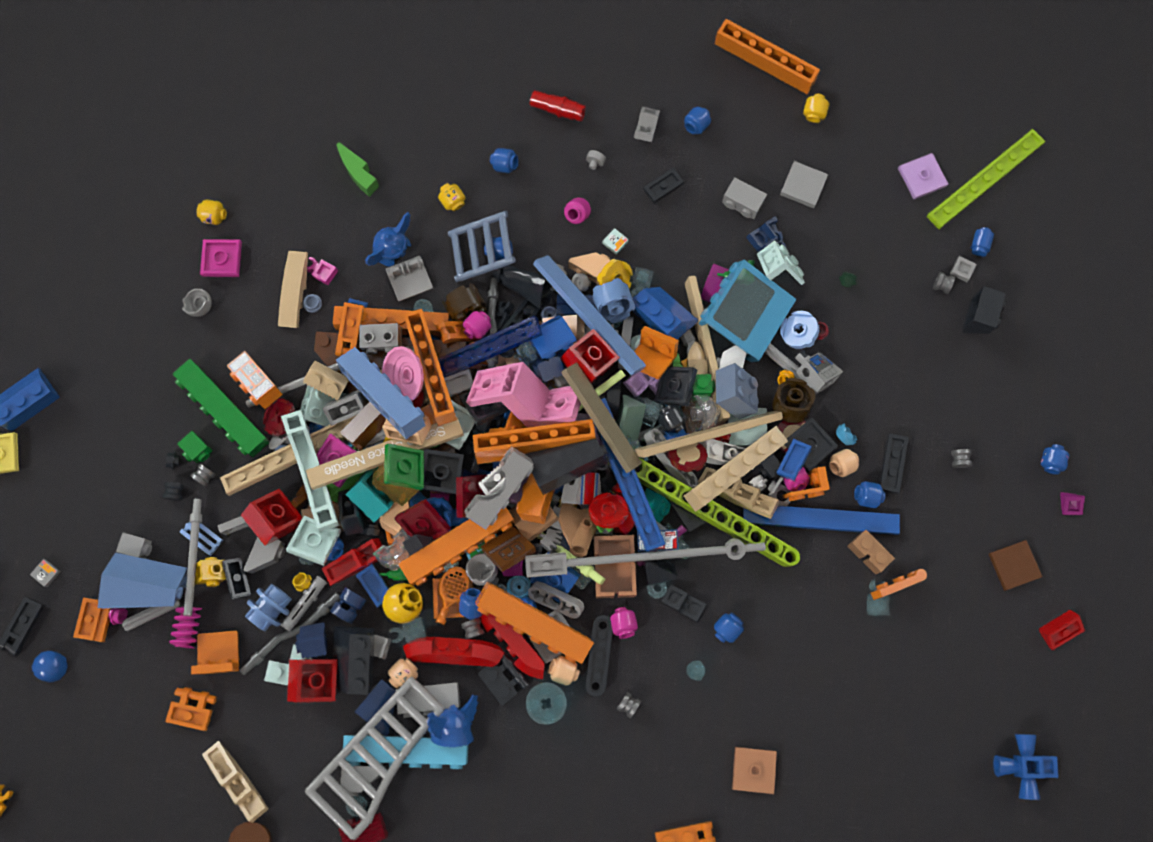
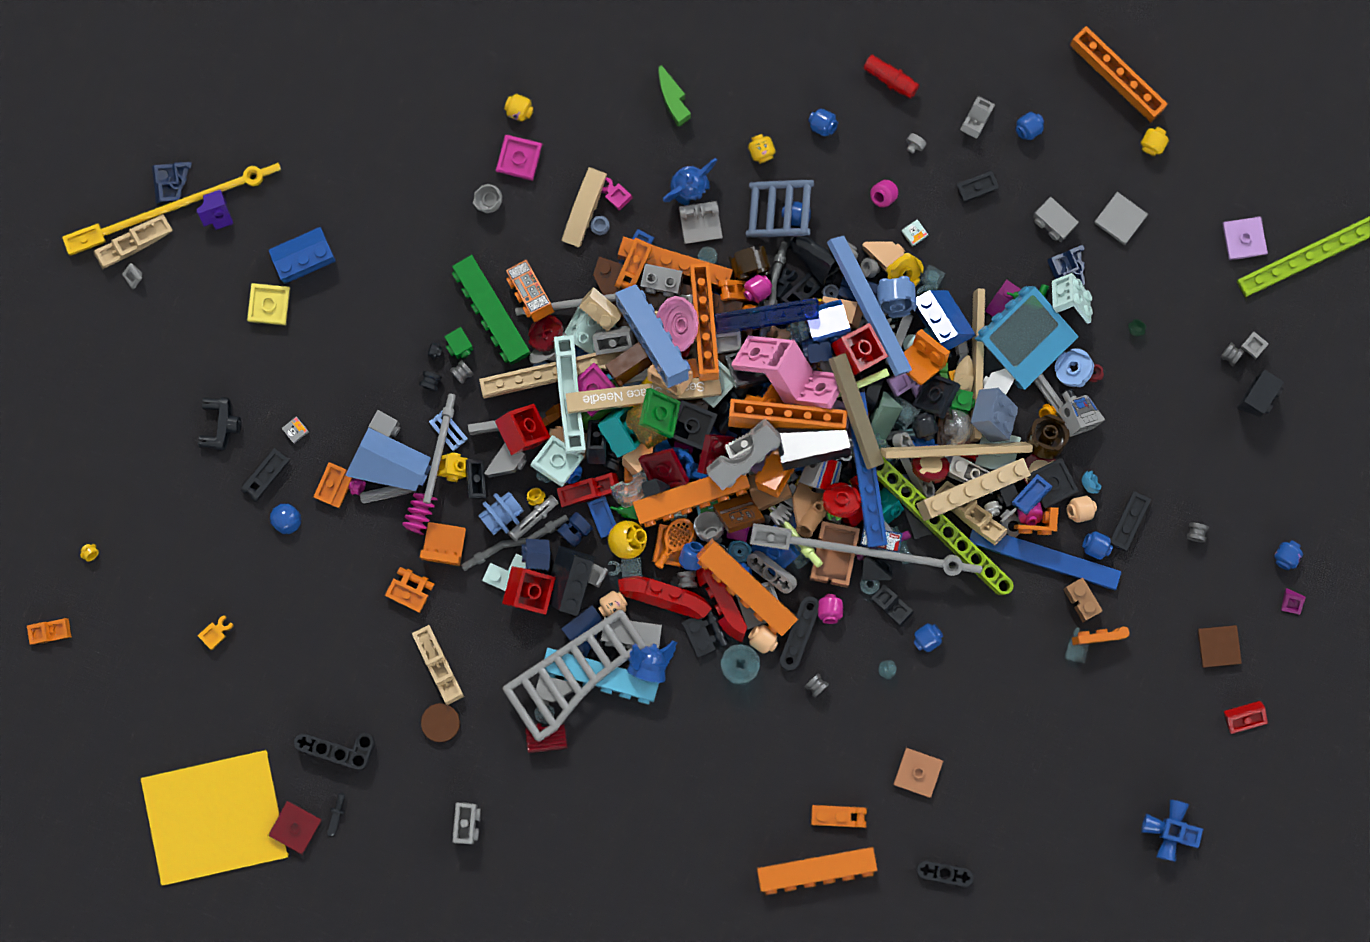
camera: 15 degrees right, 5 degrees up
blue brick [971,227,994,257] -> none

